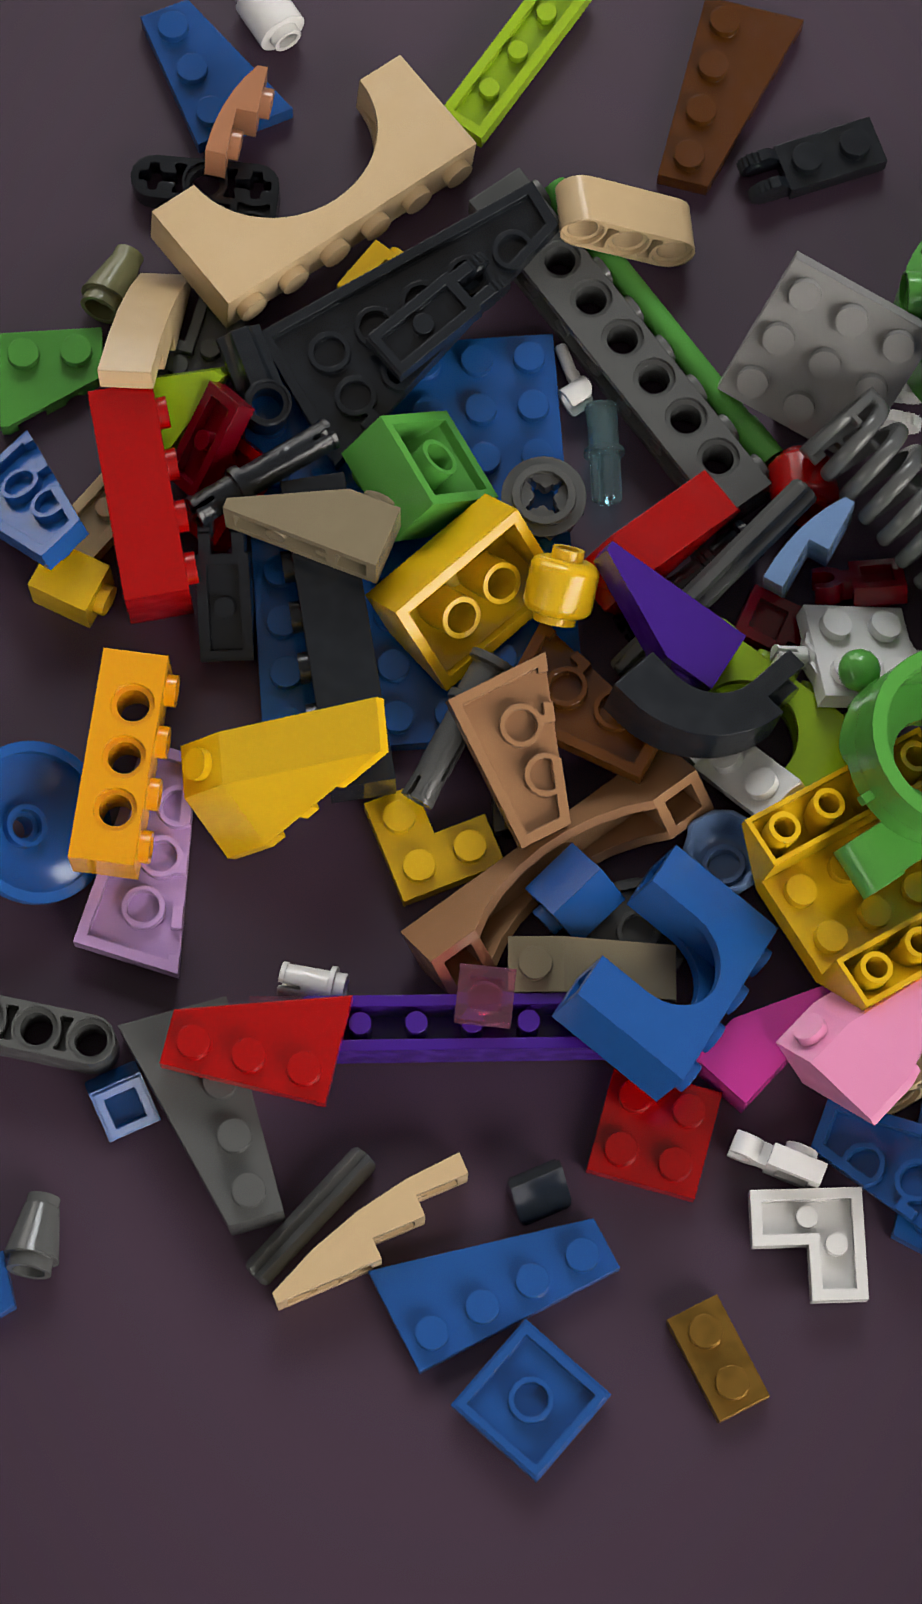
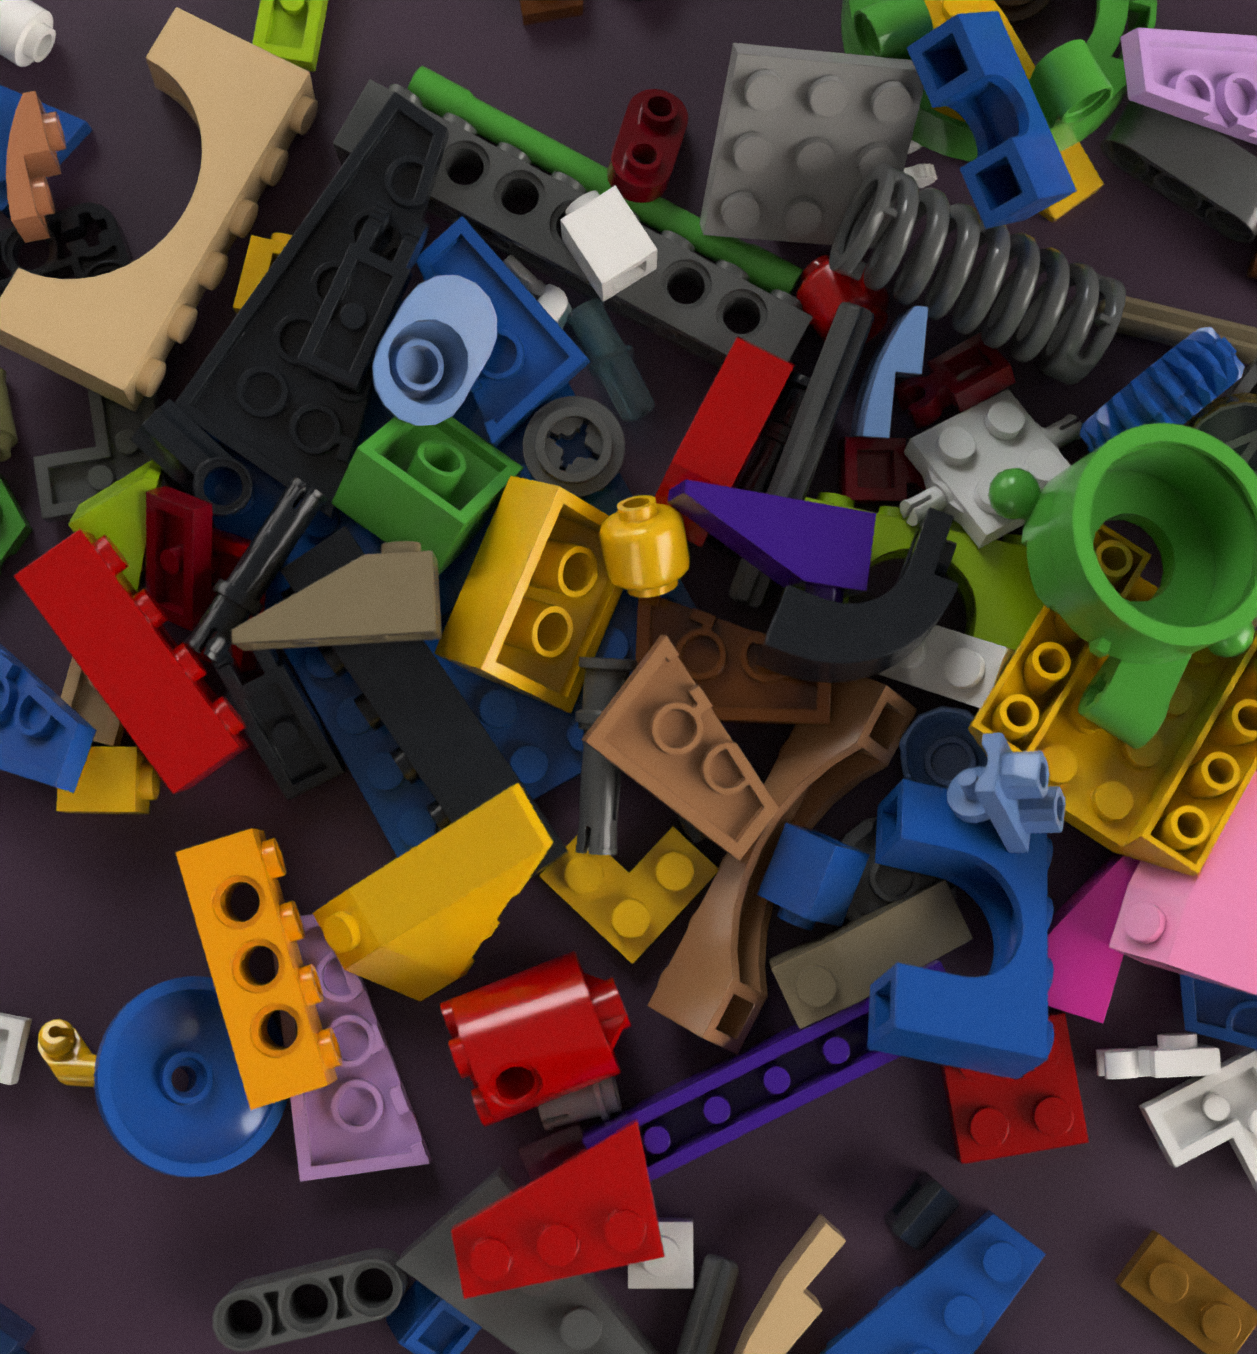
camera: 25 degrees left, 10 degrees up
tan slope [97,273,192,389] -> none
clear pink plate [454,963,517,1029] -> none
tan beam [555,175,695,267] -> none
none -> medium blue piece [372,275,497,426]
none -> blue wing [416,216,591,447]
none -> red cylinder [440,950,631,1127]
none -> white brick [560,186,658,302]
none -> dark red plate [607,89,688,203]
none -> white plate [628,1218,693,1289]
none -> medium blue hips [947,733,1066,853]

